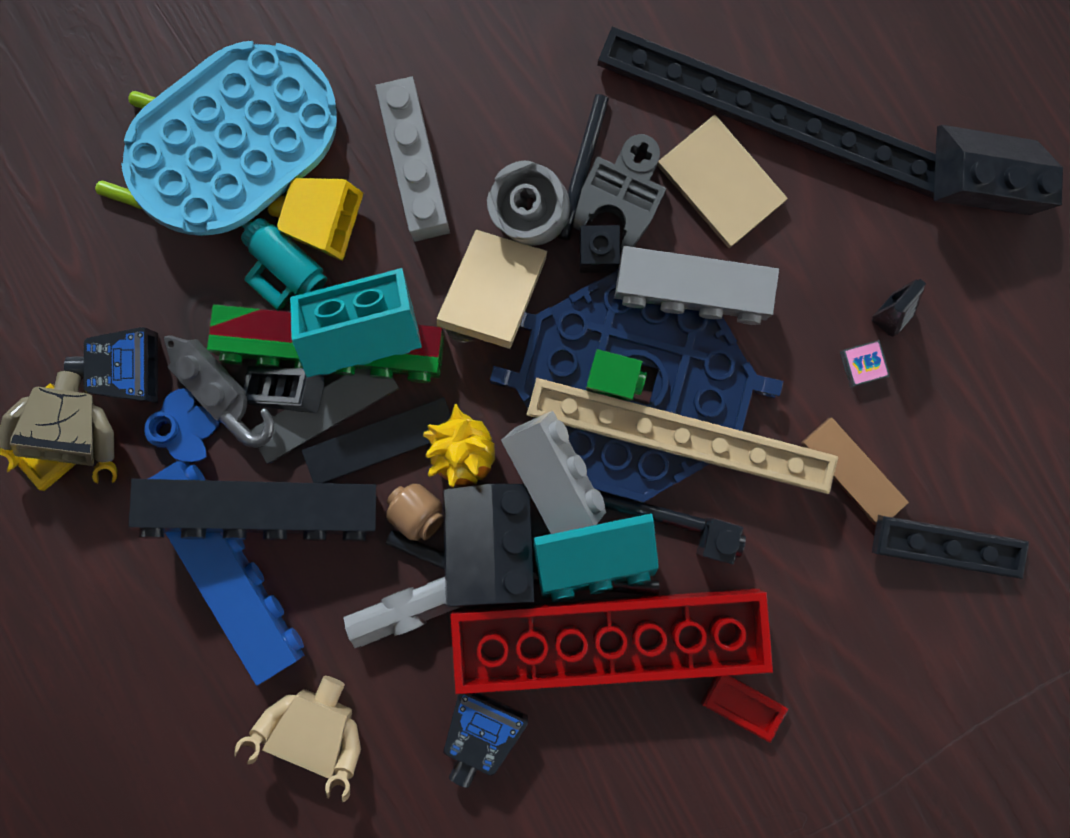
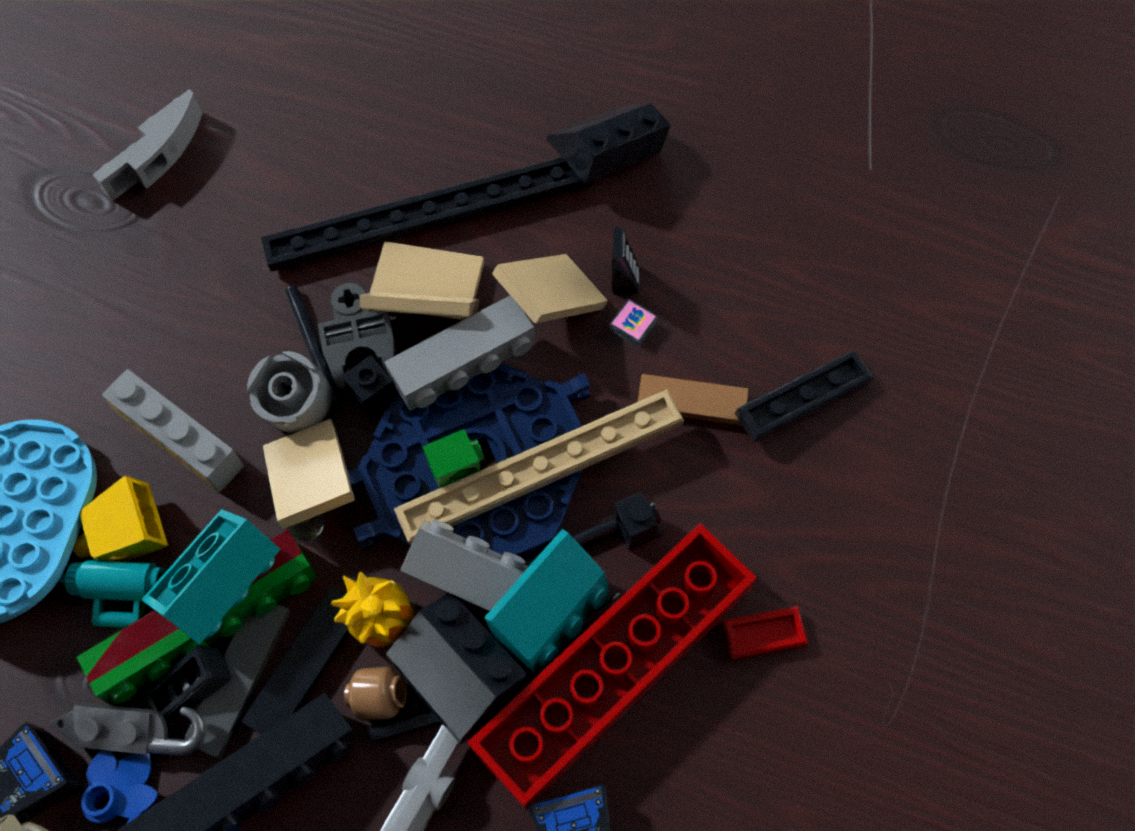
camera: 40 degrees left, 20 degrees down
none -> tan tile [359,292,479,318]
none -> tan tile [492,254,608,324]

